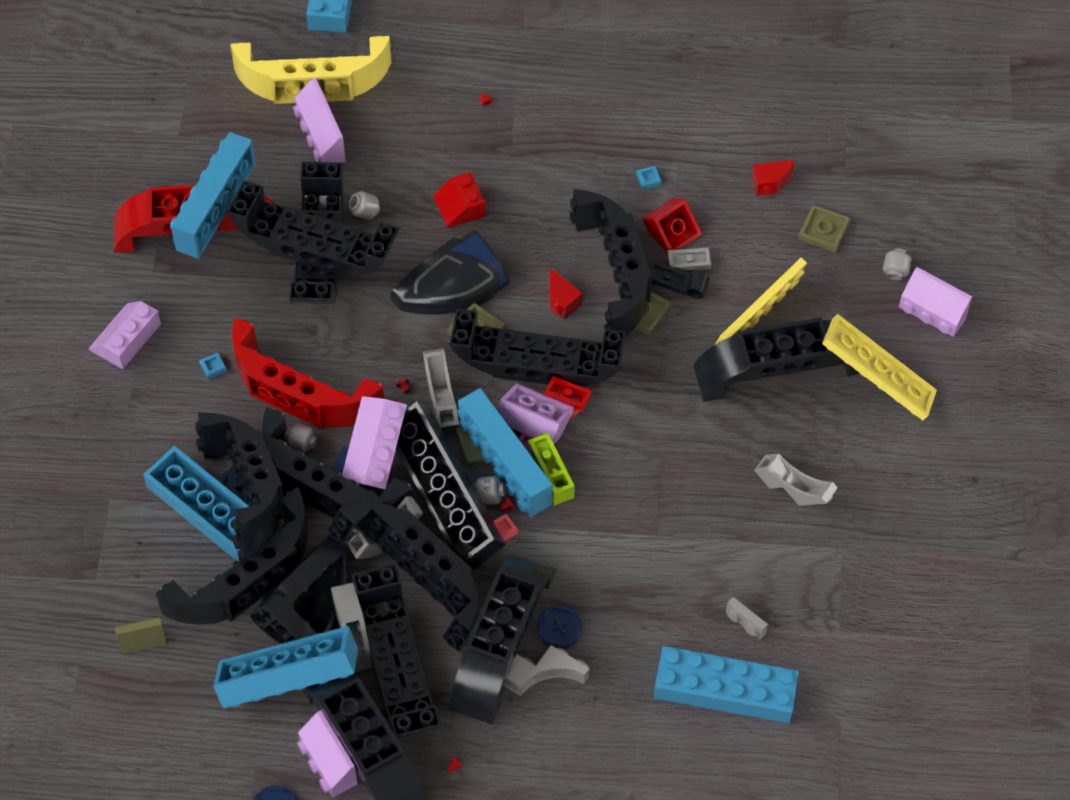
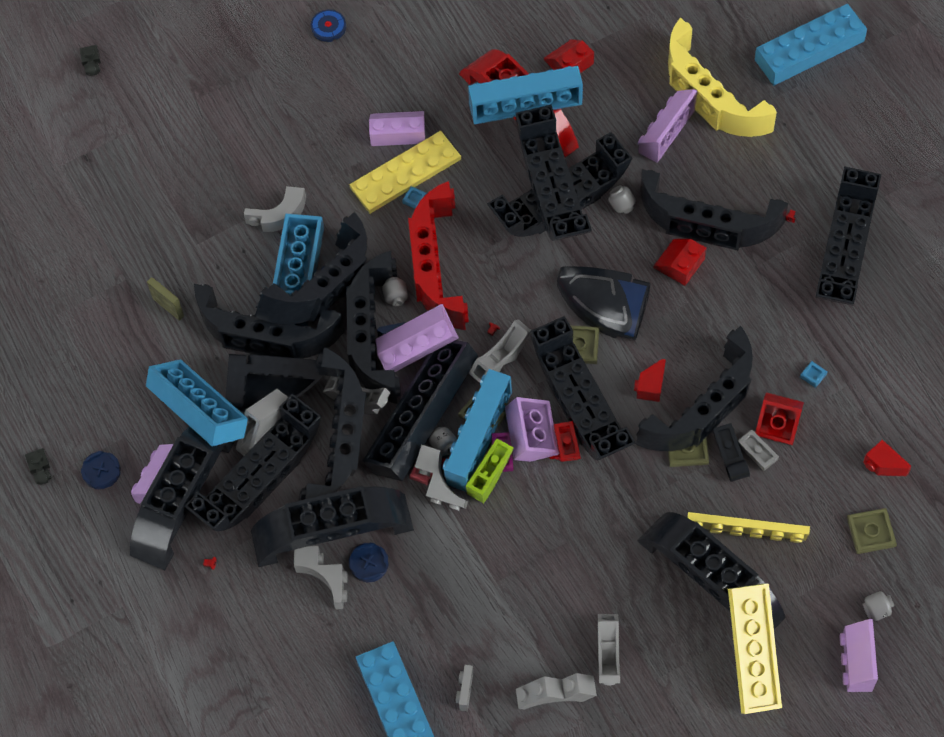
camera: 60 degrees right, 5 degrees up
none -> light grey arch [244,186,306,232]
none -> light yellow plate [349,131,461,214]
none -> light grey arch [415,445,468,511]
none -> light grey arch [516,673,597,710]
none -> red slope [544,39,594,73]
none -> black slope [640,169,788,251]
none -> black slope [815,166,882,306]

